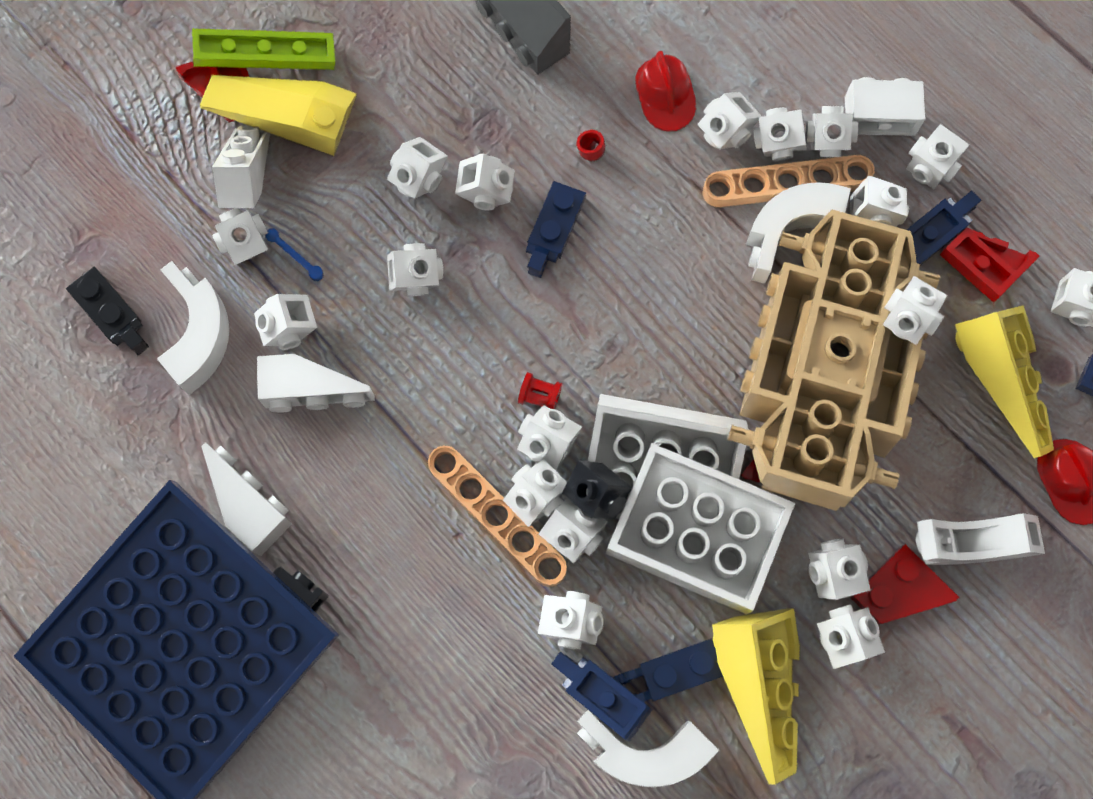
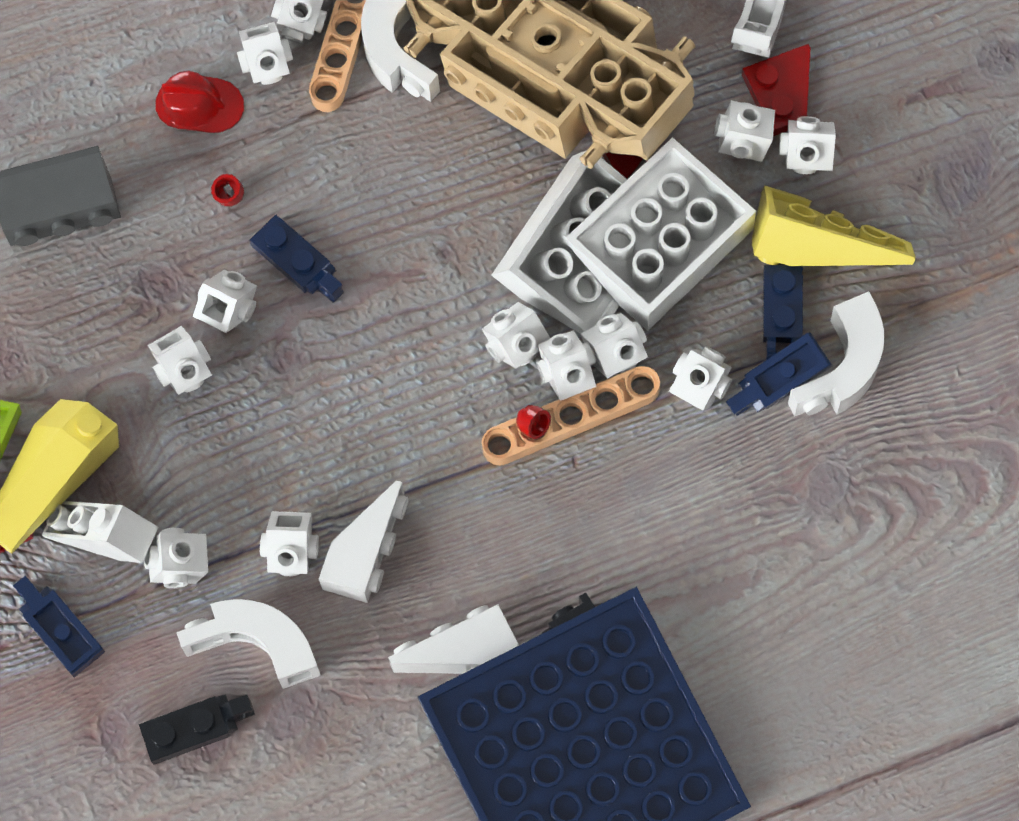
camera: 65 degrees left, 5 degrees down
blue hinge [265,228,324,281] -> none
white brick [387,243,443,296] -> none
red bush [518,372,563,409] -> none
black brick [562,460,633,520] -> none
none -> dark blue hinge [13,576,105,678]
none -> red hinge [516,405,551,439]

